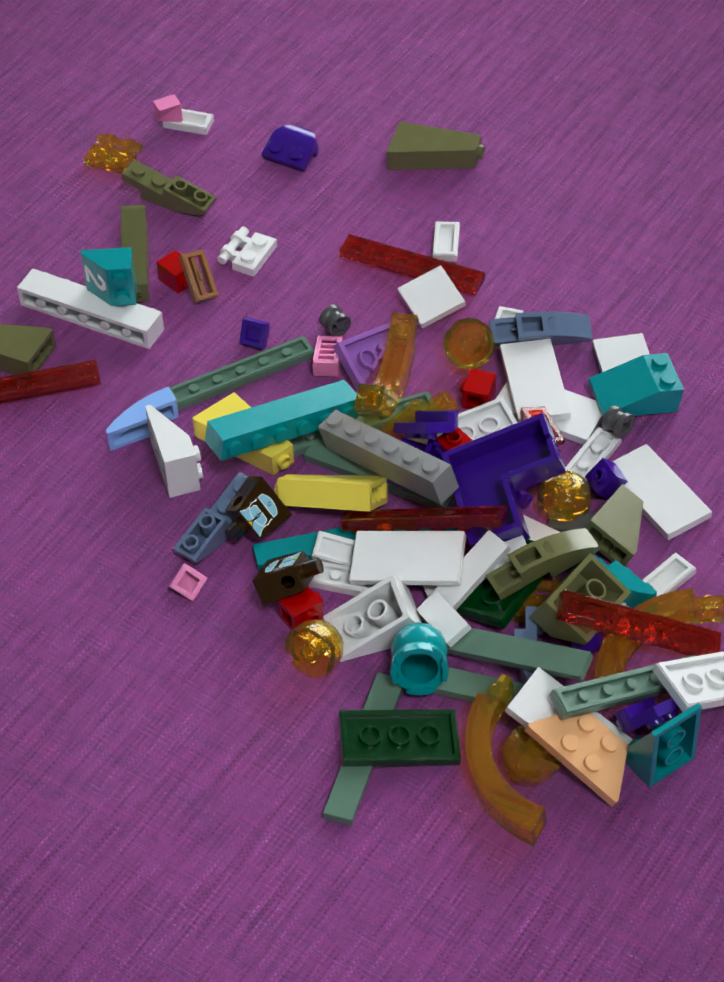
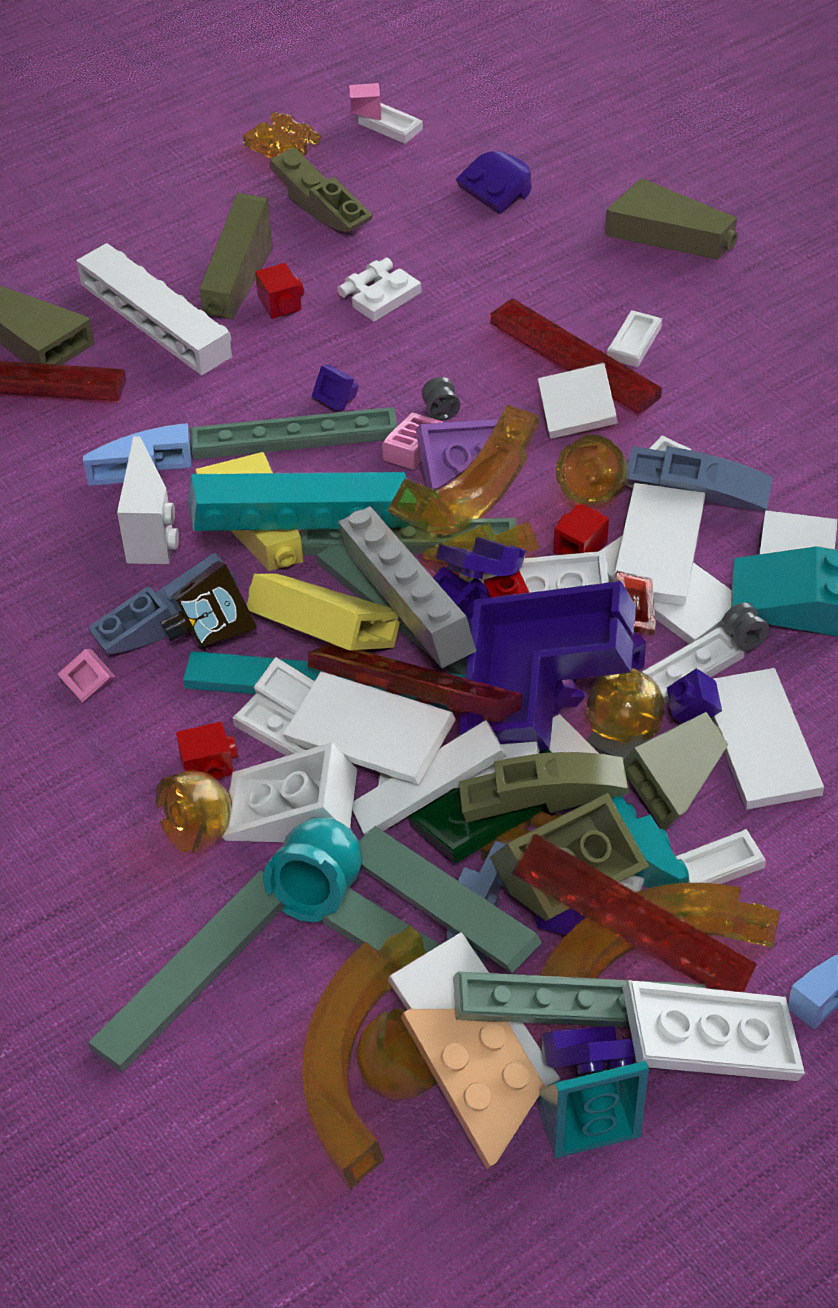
camera: 20 degrees right, 0 degrees up
teal slope [81,247,137,306] -> none
medium nougat tile [179,249,219,304] -> none
dark brown torso [252,551,324,605] -> none
dark green tile [338,709,461,766] -> none
white tile [416,591,472,648] -> none

